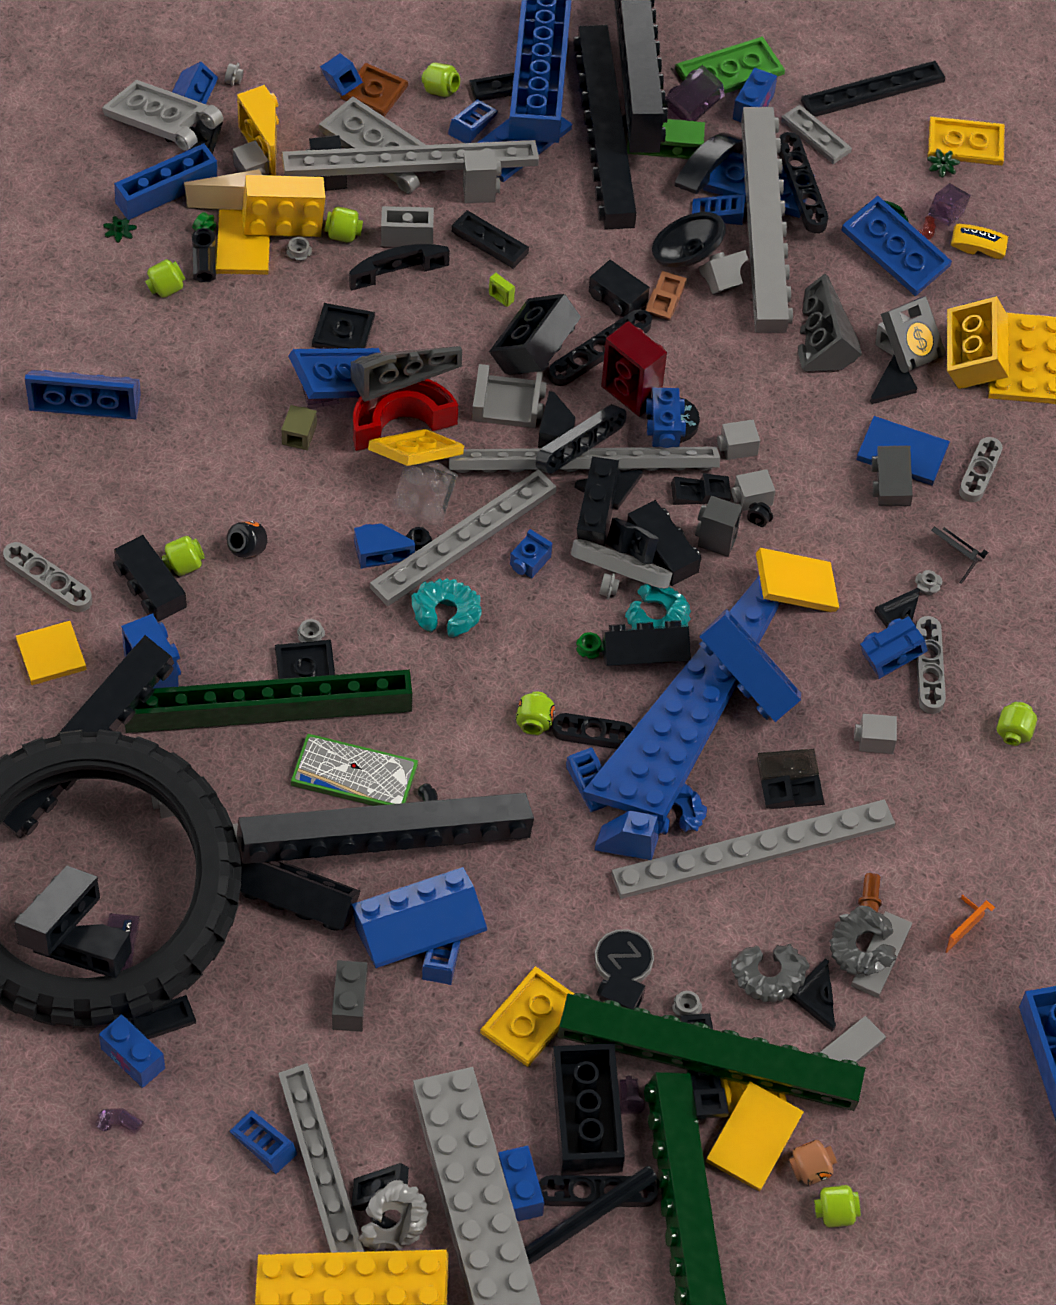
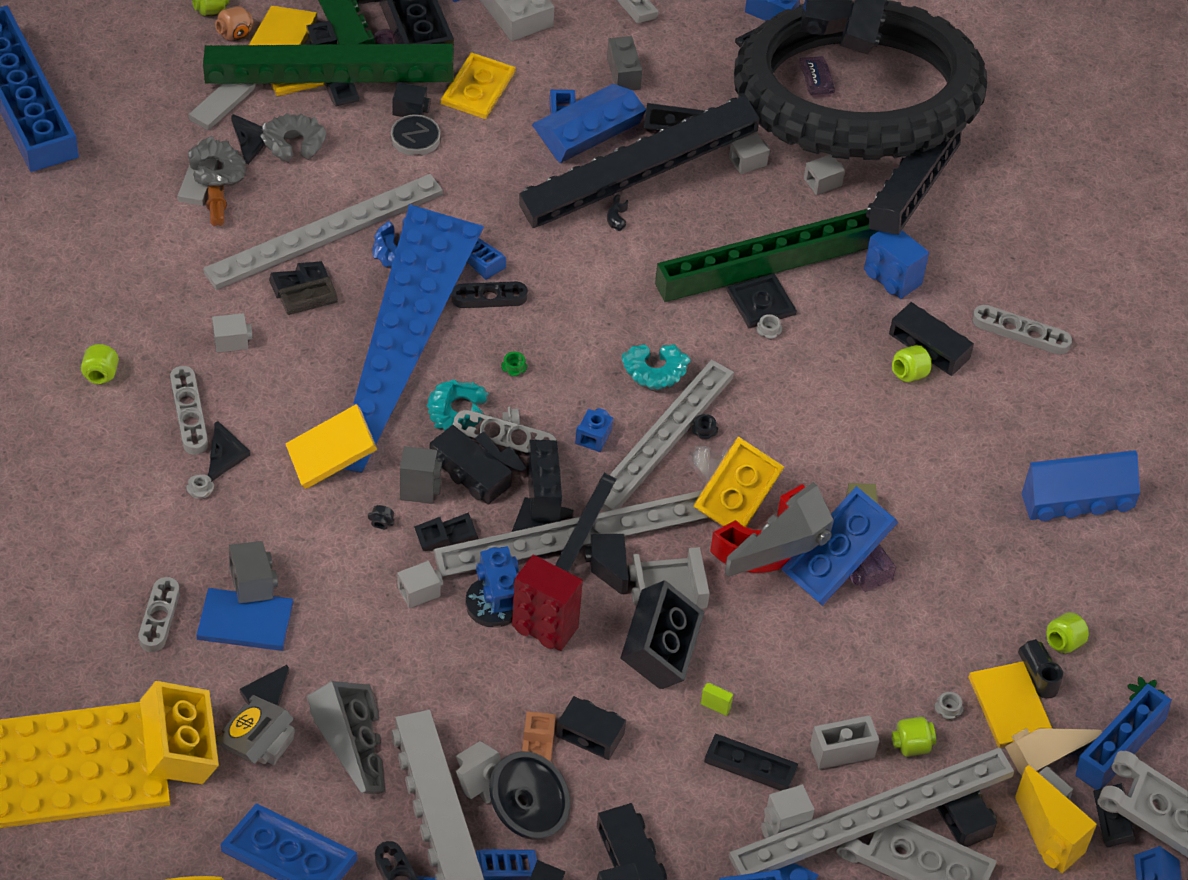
camera: 165 degrees right, 5 degrees down
yellow tile [16,621,87,685] -> none
green plate [192,212,216,231] -> none
black head [226,521,268,558] -> none
yellow brick [242,175,325,237] -> none
tile [291,733,418,806] -> none
black tile [312,303,375,349] -> none
black slope [349,244,450,291] -> none
blue slope [354,523,415,569] -> none
lime head [515,691,555,735] -> none
black beam [549,309,652,386] -> none
blue slope [595,811,659,860] -> none
black brick [602,620,691,666] -> none
light grey plate [672,991,702,1016] -> none
blue slope [699,609,801,722] -> none
light grey brick [731,469,776,511] -> none
blue brick [860,616,928,679] -> none
black piece [931,526,989,584] -> none
orange piece [946,894,996,953] -> none

